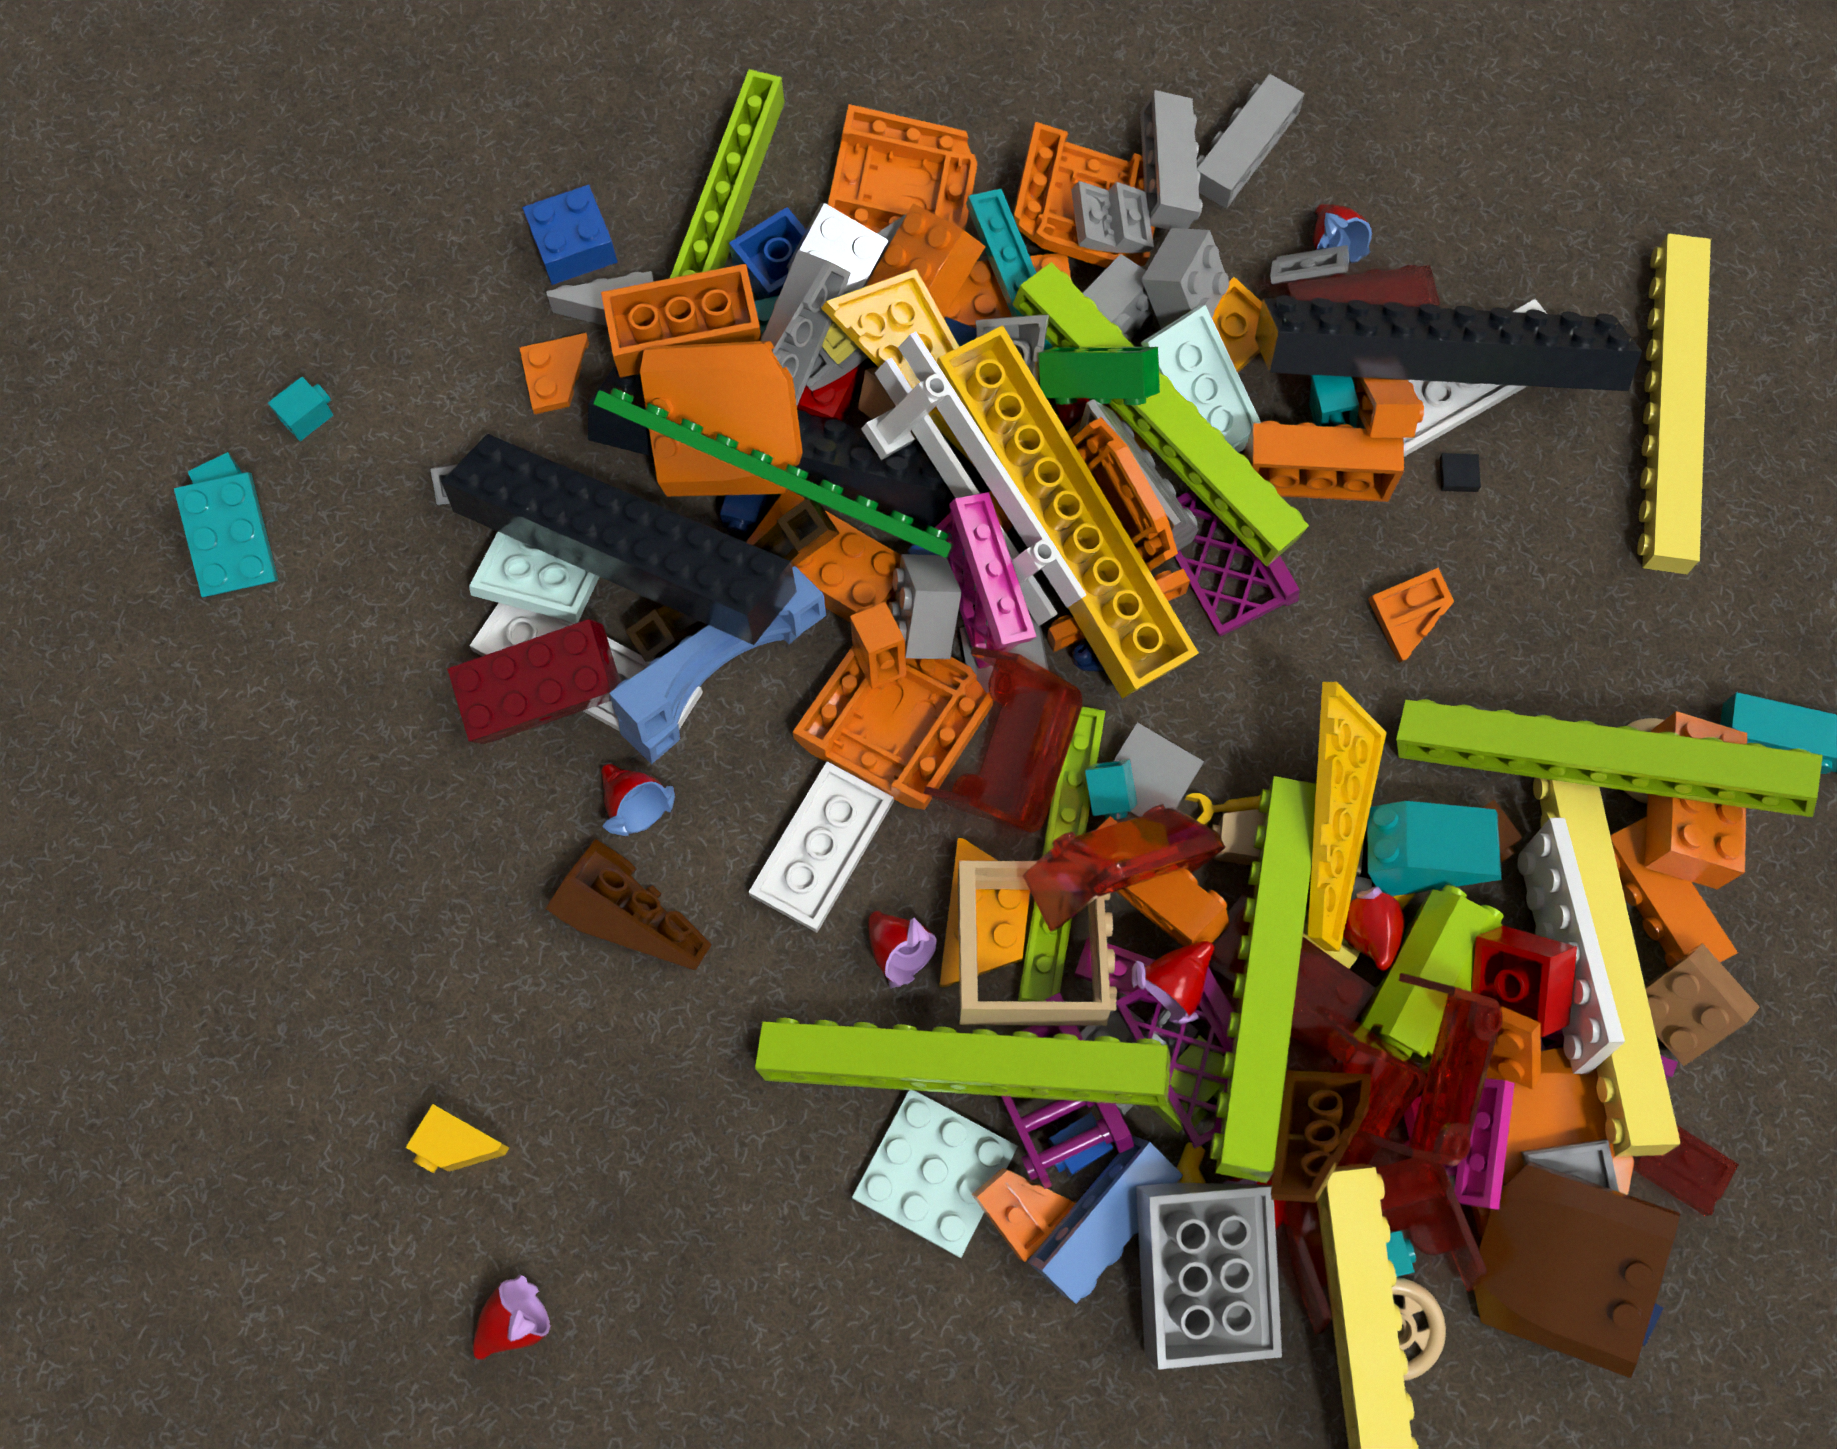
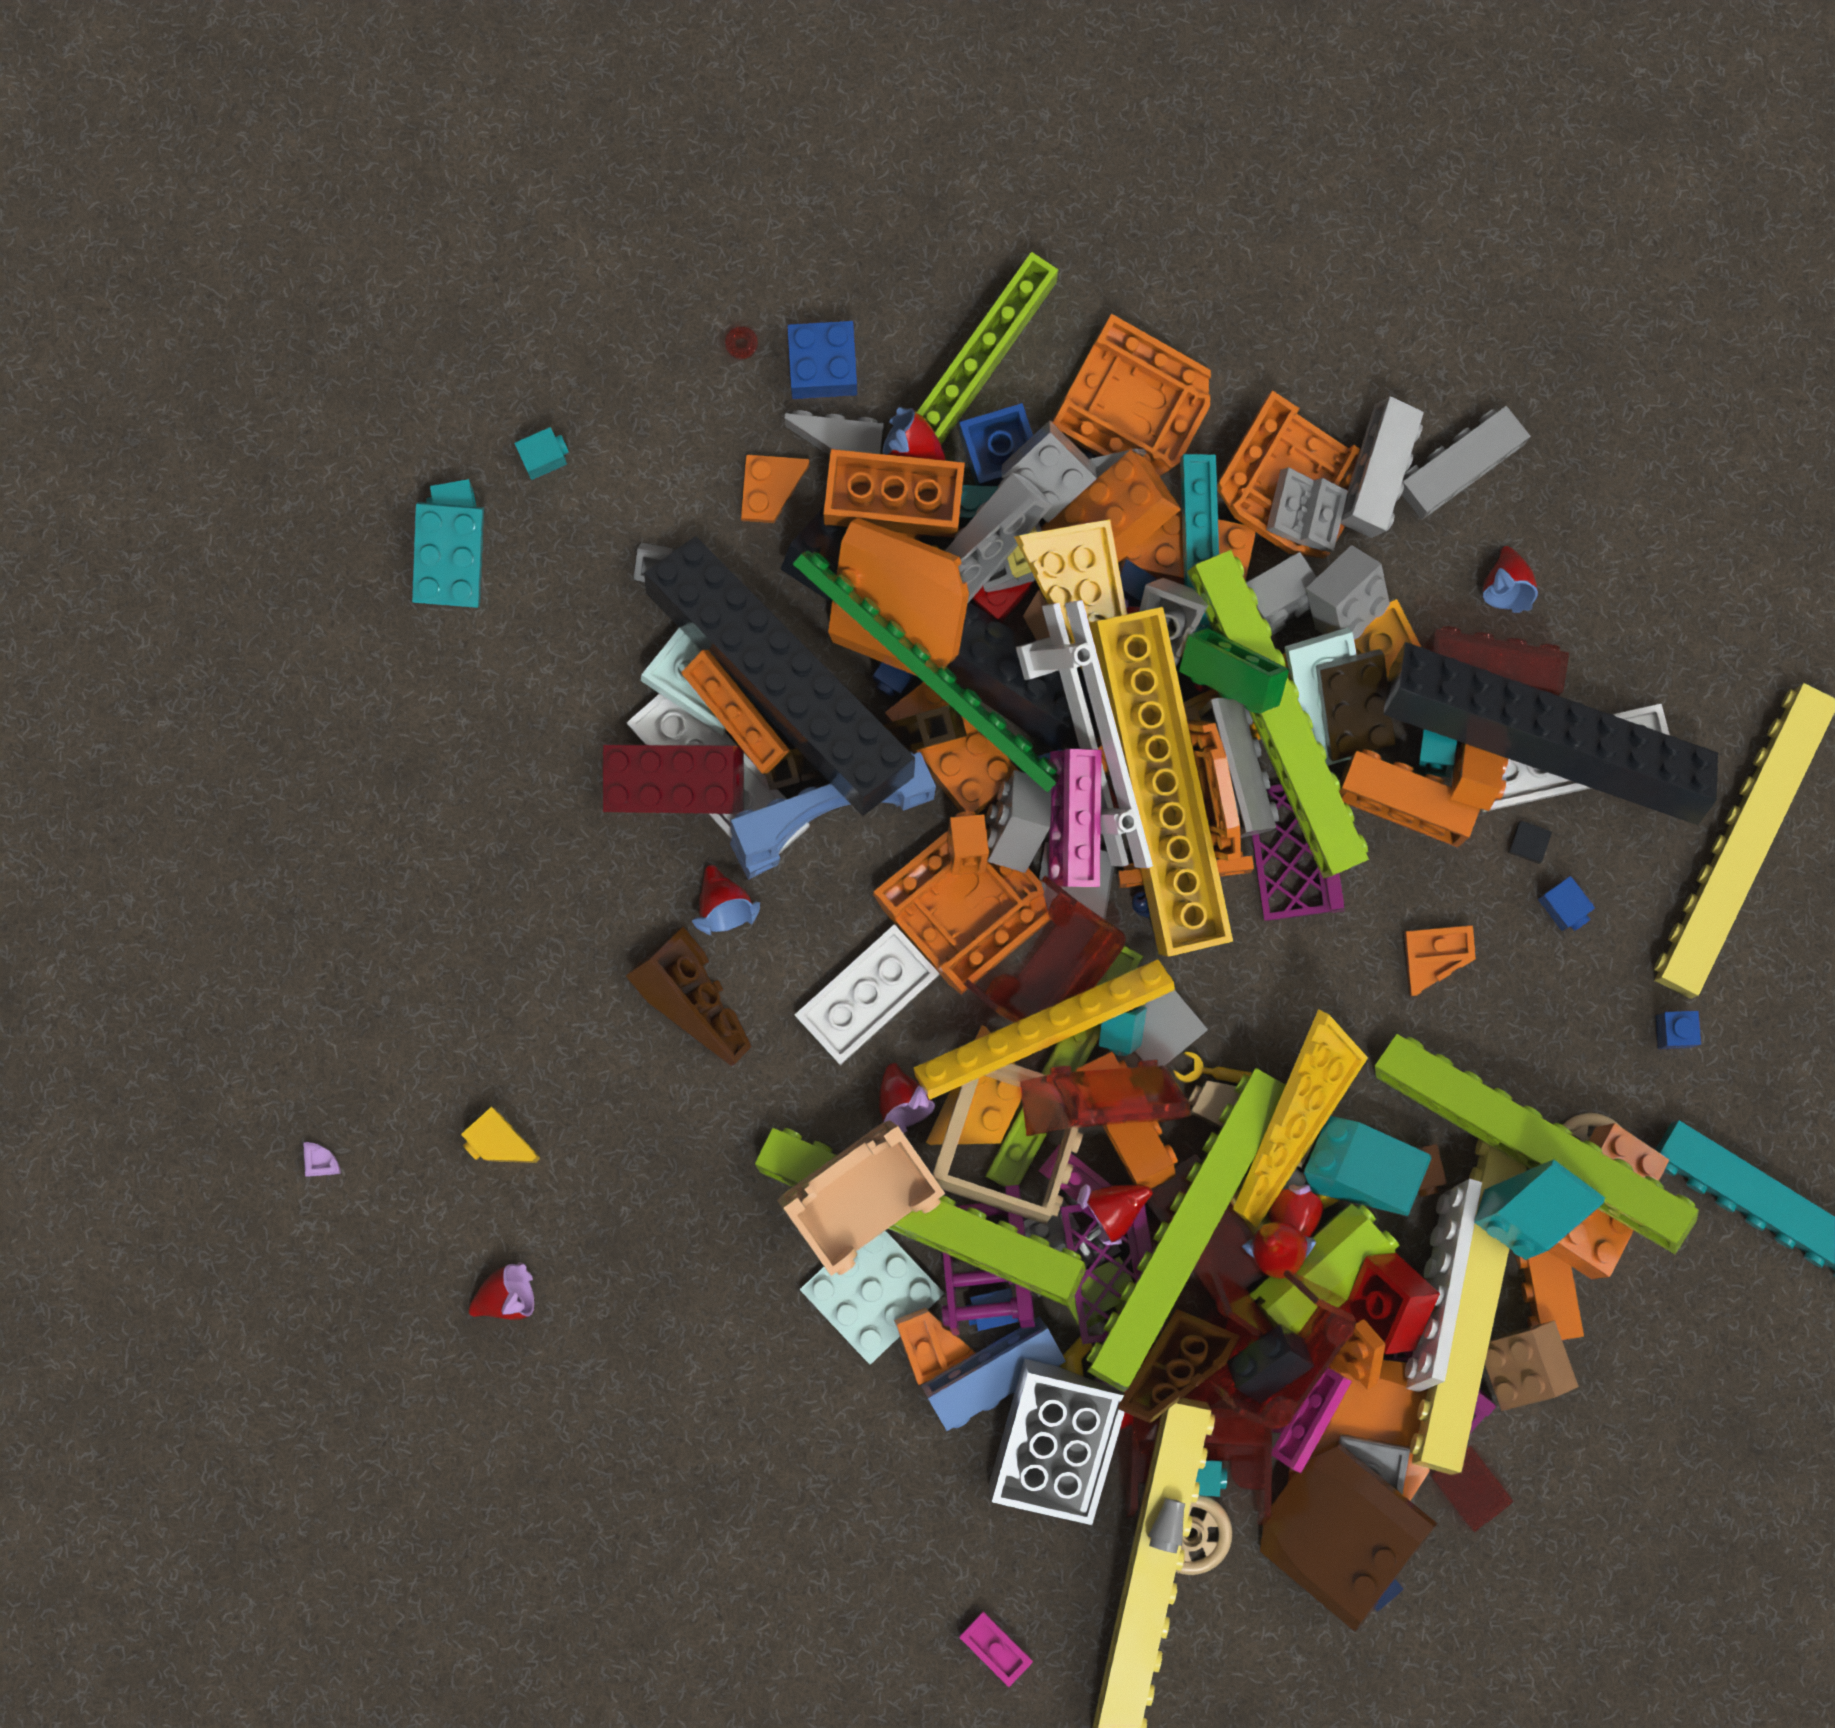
camera: 15 degrees right, 10 degrees up
light grey slope [1270,245,1350,285] -> none
none -> lavender tile [304,1142,341,1177]
none -> orange plate [681,650,790,774]
none -> clear red plate [725,327,758,359]
none -> light nougat windscreen [778,1120,945,1276]
none -> hat [882,407,945,461]
none -> yellow plate [914,959,1175,1100]
none -> light grey cone [1148,1498,1186,1553]
none -> black brick [1227,1324,1315,1404]
none -> red hat [1242,1221,1316,1279]
none -> dark brown plate [1316,649,1395,761]
none -> teal slope [1474,1159,1605,1260]
none -> blue brick [1538,876,1595,931]
none -> blue brick [1656,1011,1701,1049]

